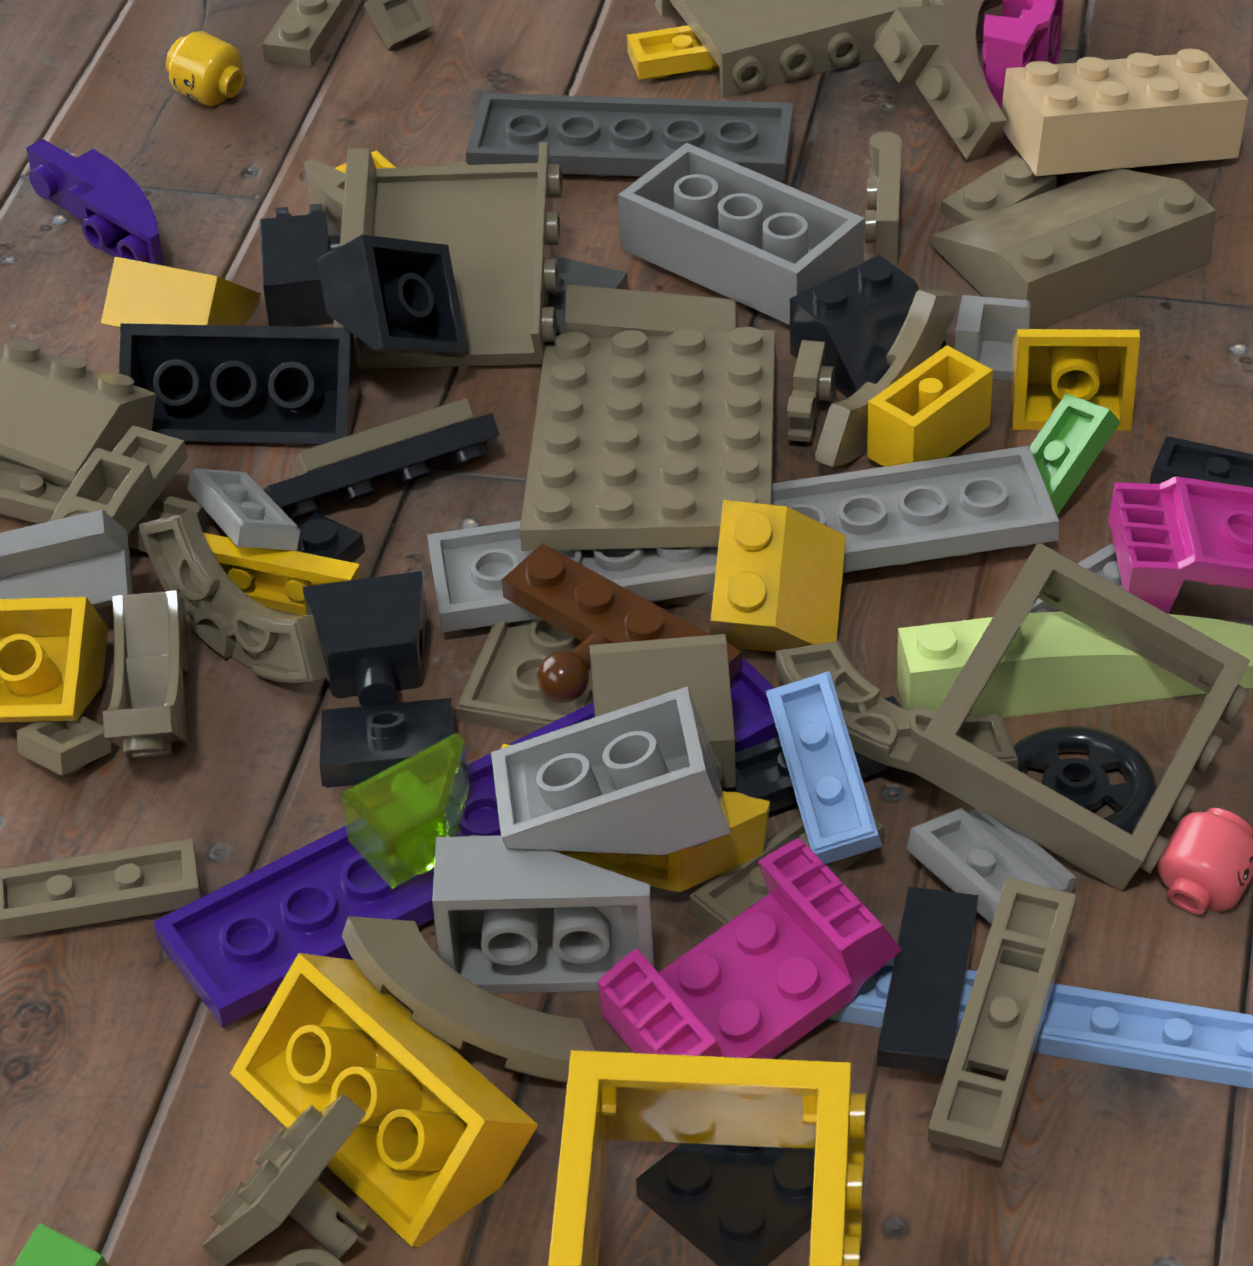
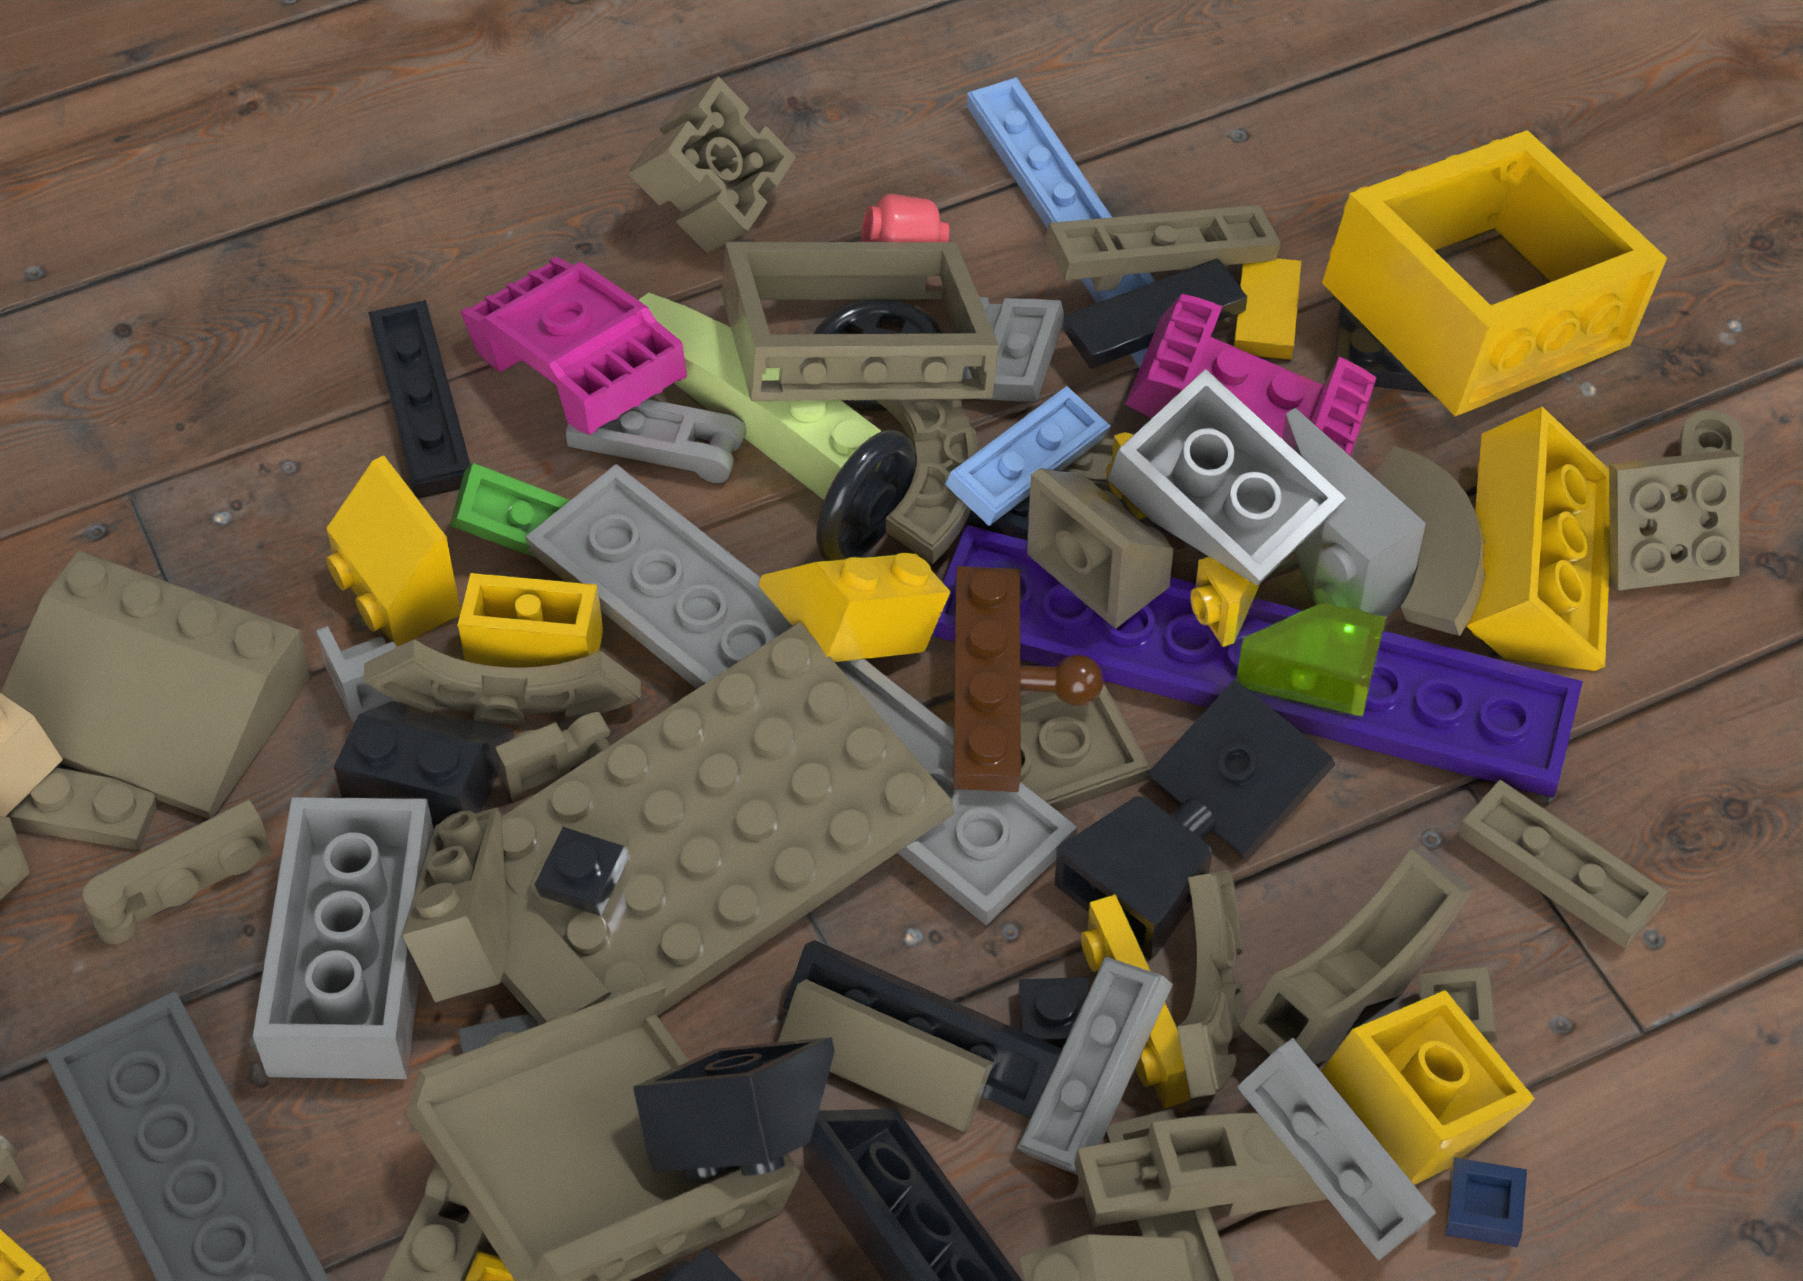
camera: 130 degrees left, 10 degrees up
none -> dark tan slope [402,807,509,1002]
none -> black plate [535,827,629,916]
none -> black plate [816,430,915,561]
none -> yellow tile [1234,258,1302,360]

